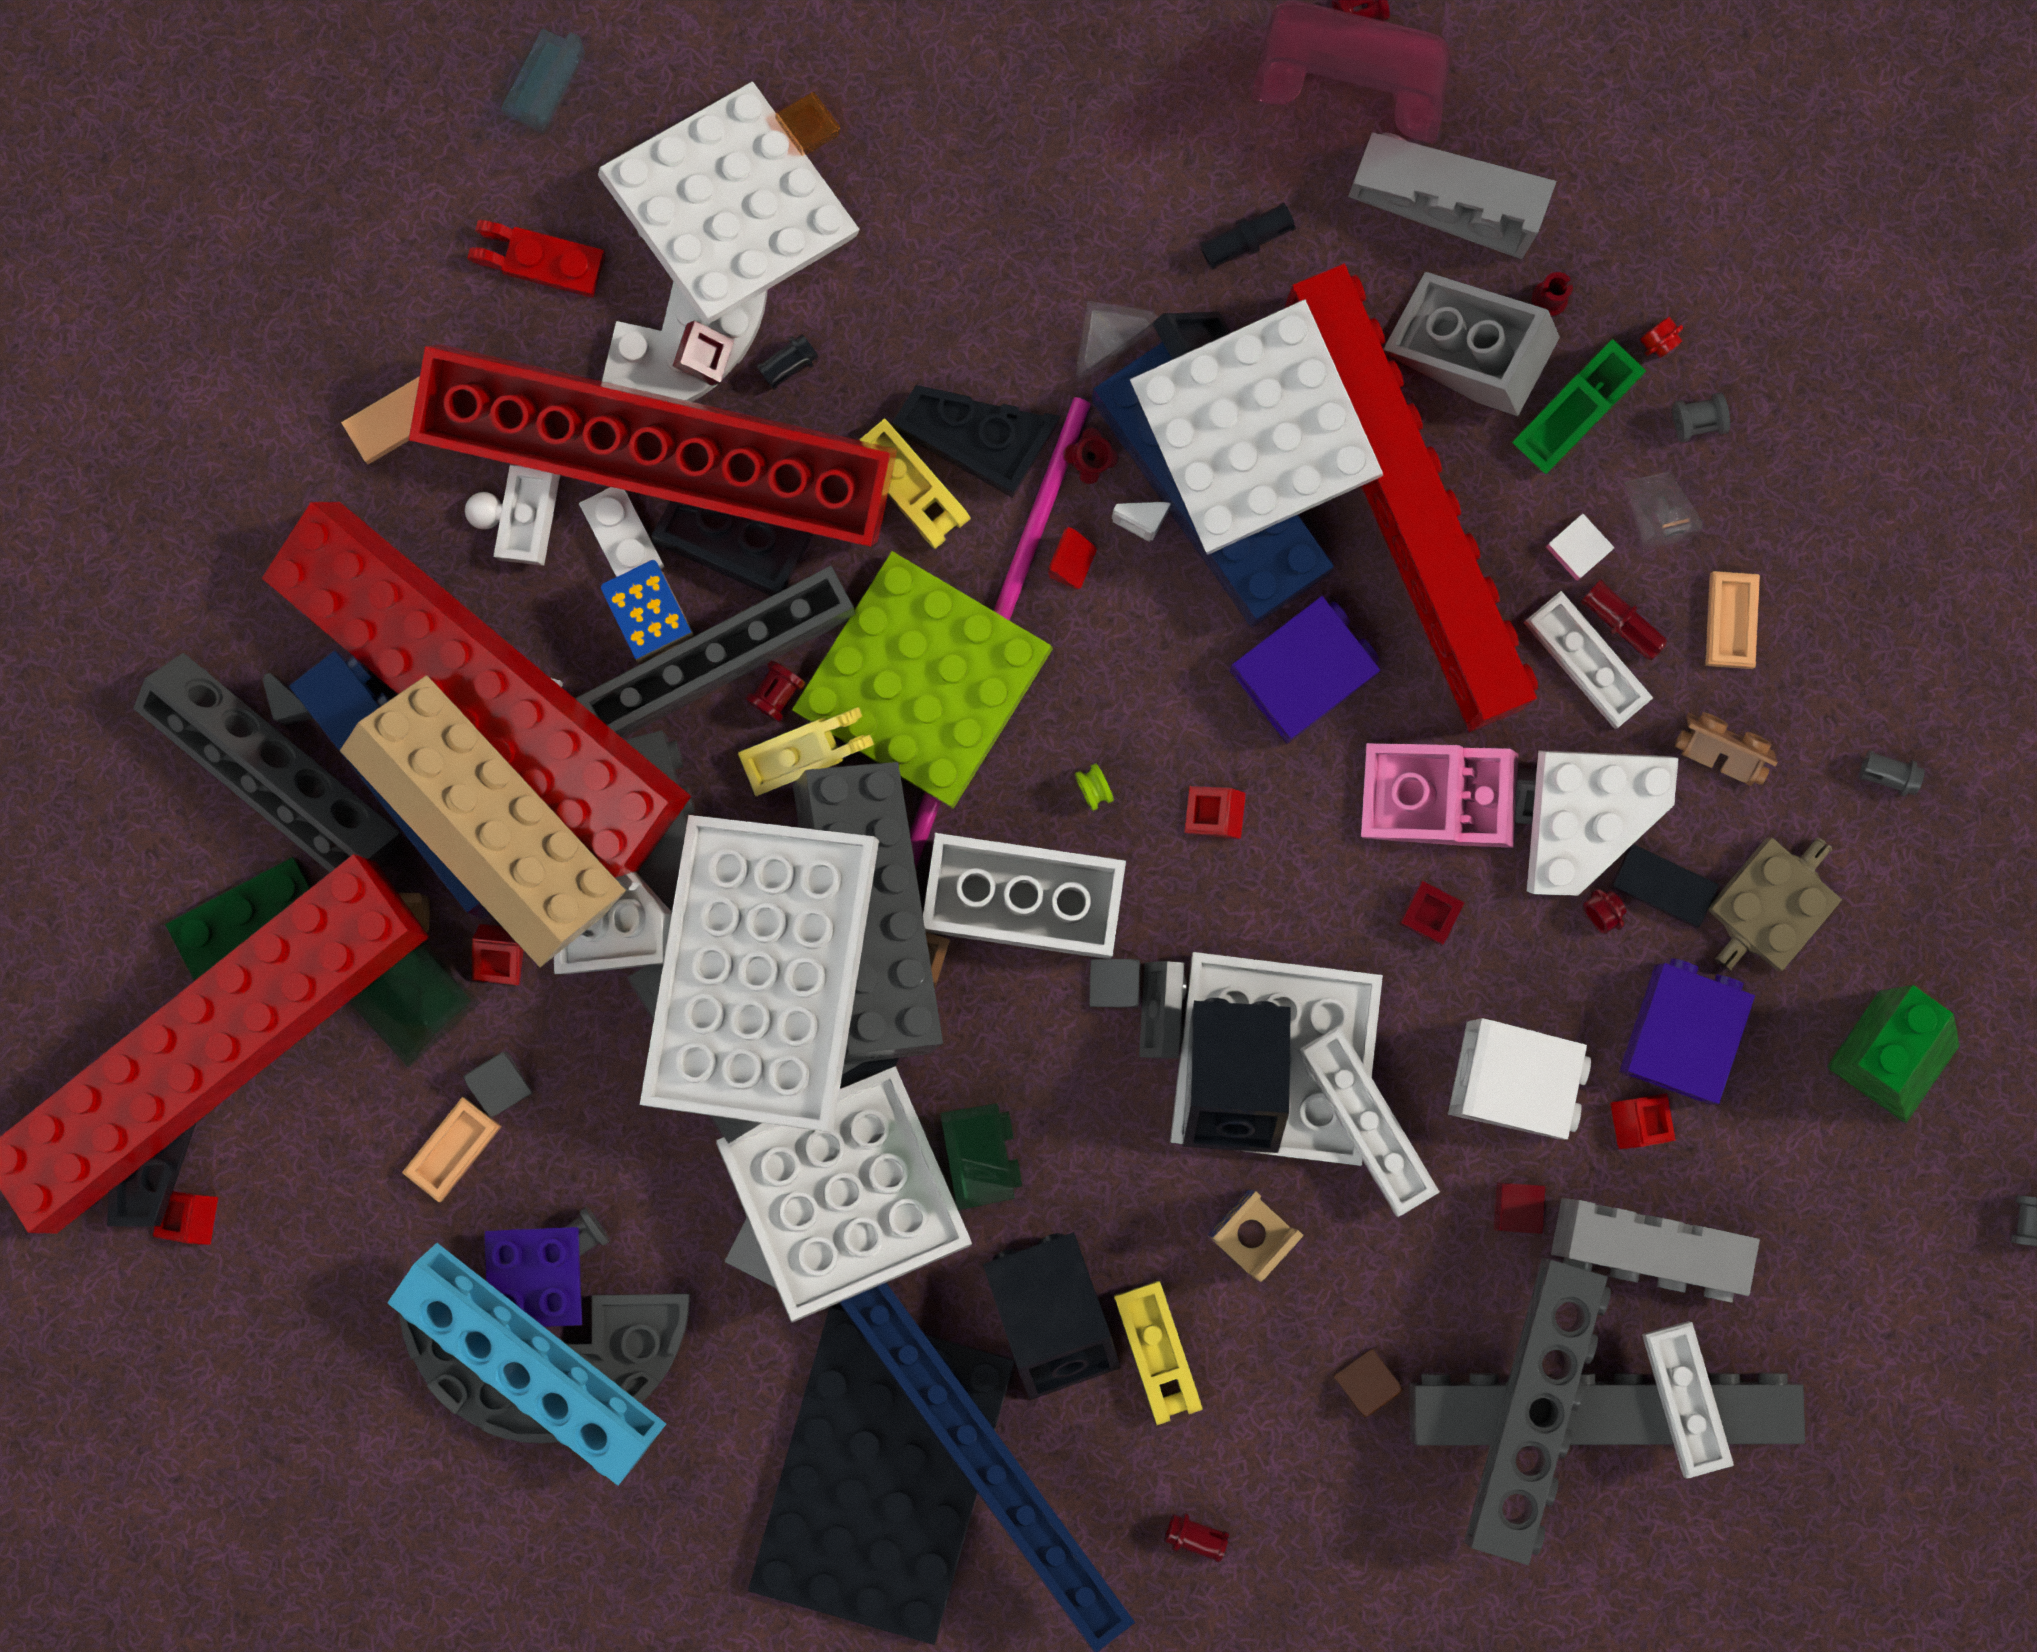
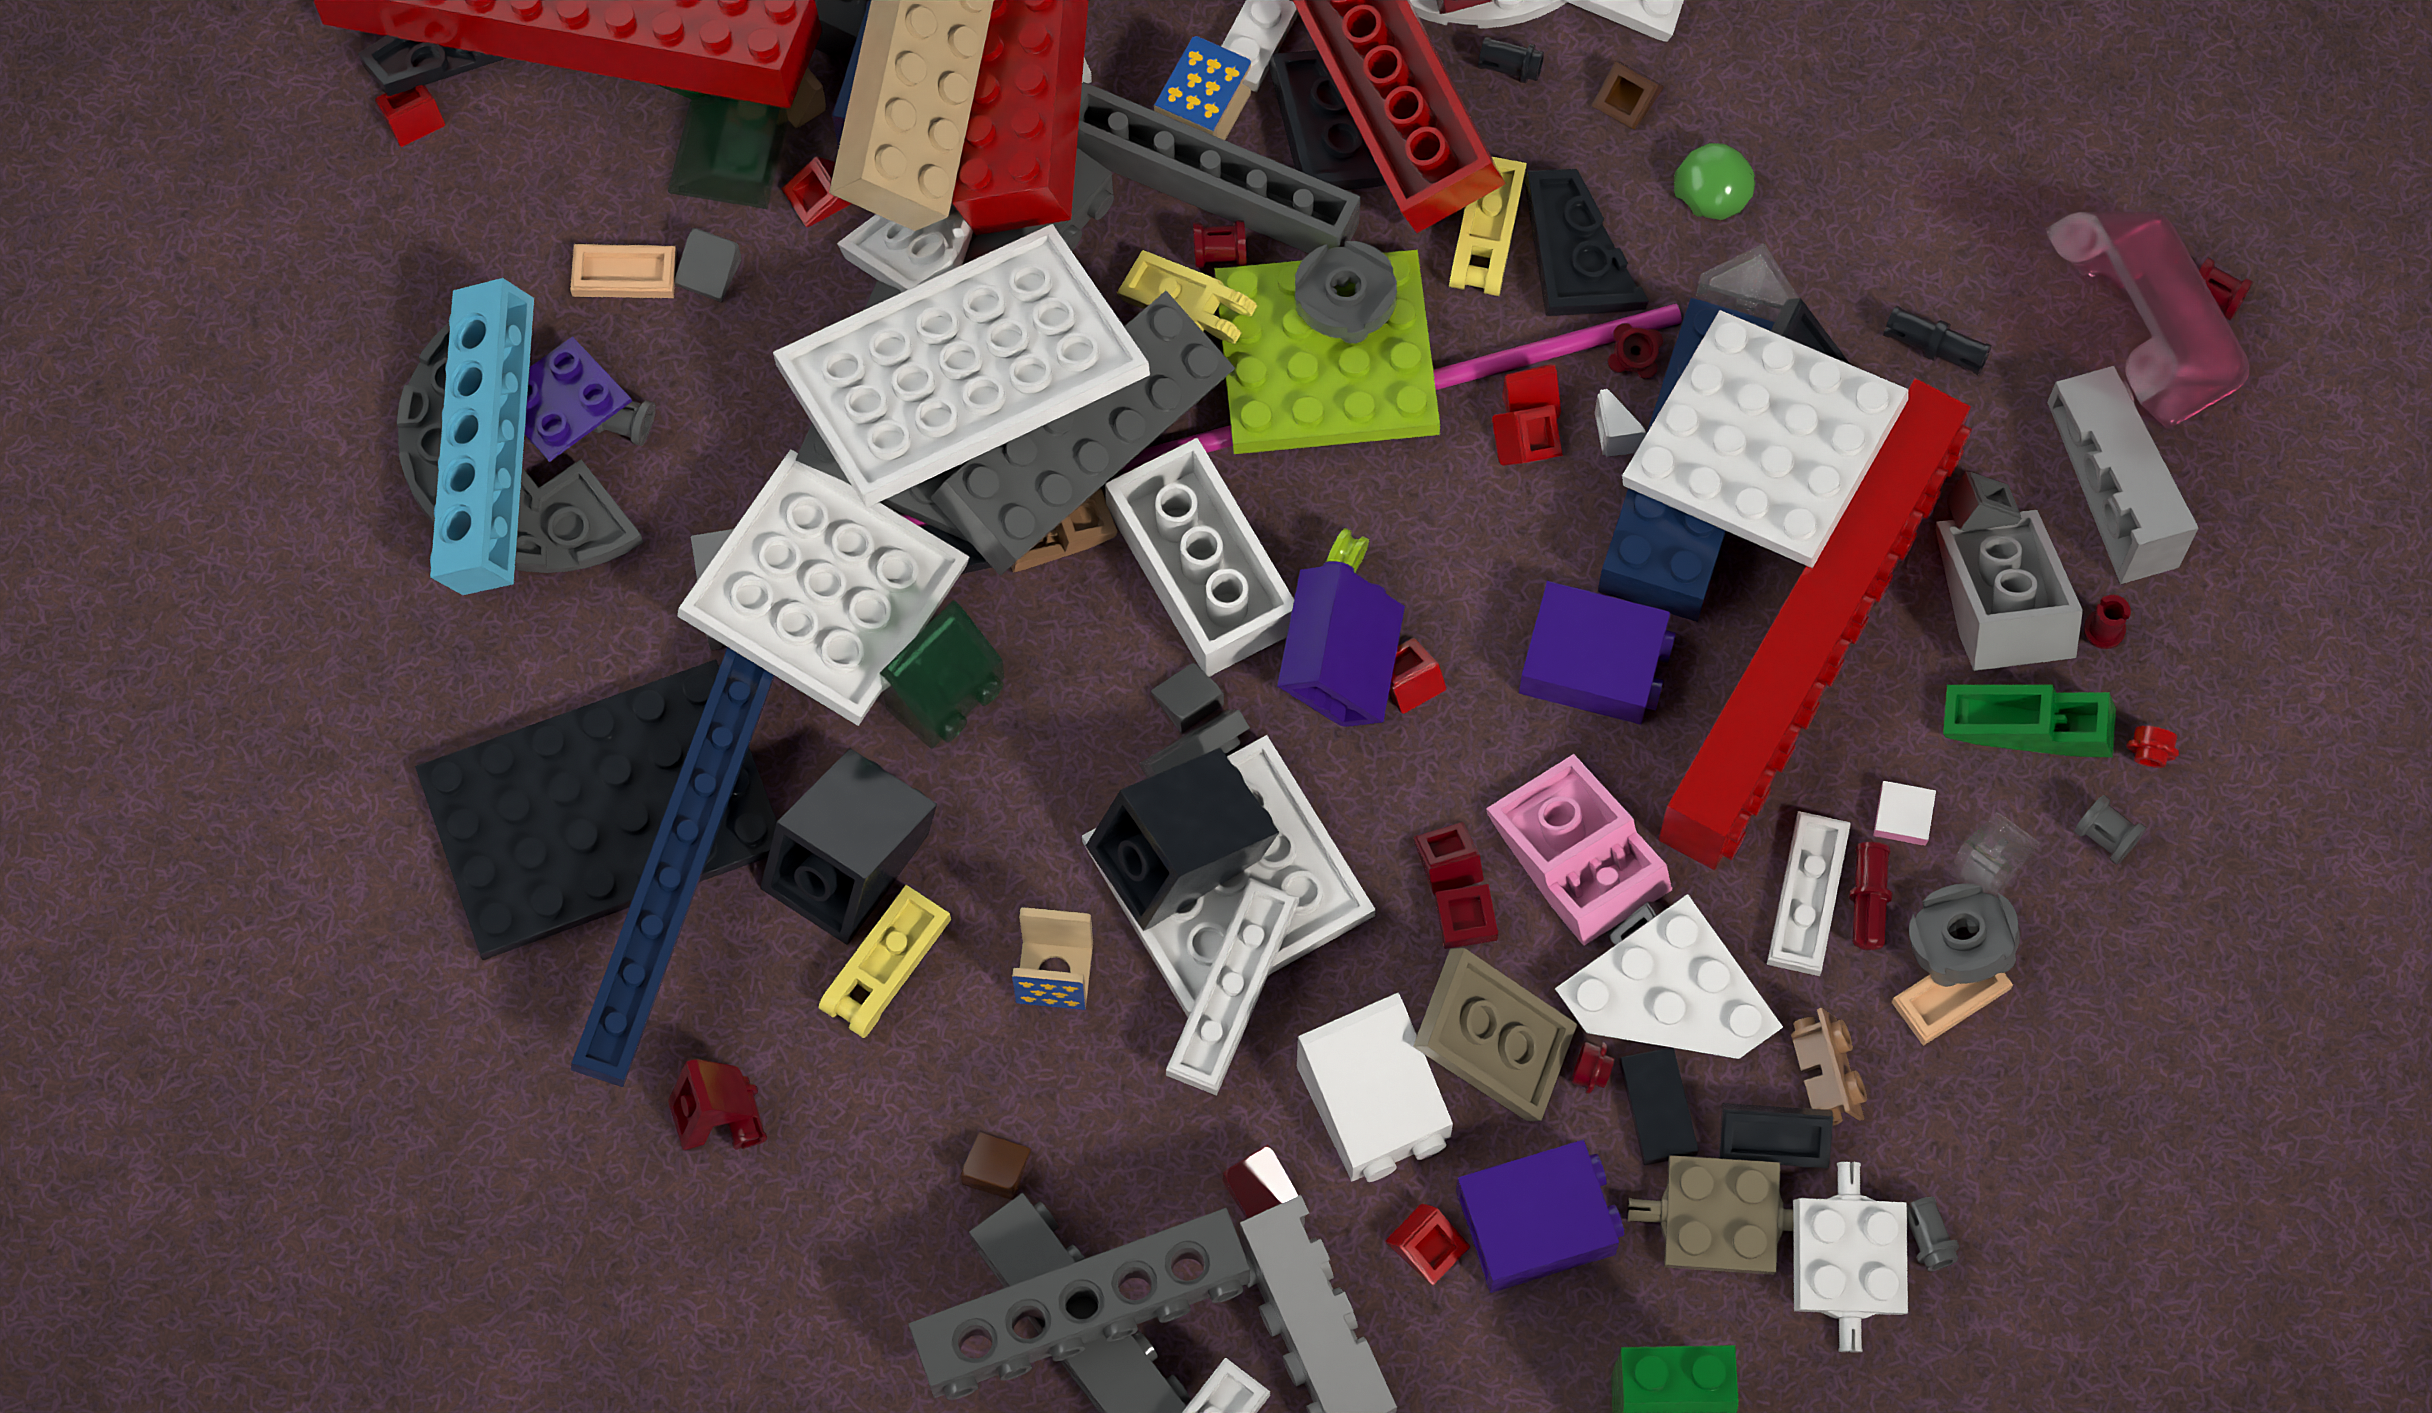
camera: 60 degrees right, 15 degrees down
none -> dark red slope [668,1059,754,1150]
none -> dark purple brick [1277,561,1405,727]
none -> dark grey plate [1295,241,1397,343]
none -> dark red slope [1413,822,1484,896]
none -> dark tan plate [1413,948,1577,1121]
none -> red slope [1492,405,1563,466]
none -> reddish brown slope [1591,61,1664,130]
none -> bright green hair [1674,143,1755,220]
none -> black tile [1719,1103,1833,1168]
none -> white plate [1793,1162,1908,1352]
none -> dark grey plate [1909,883,2020,987]
none -> dark grey slope [1947,471,2022,531]

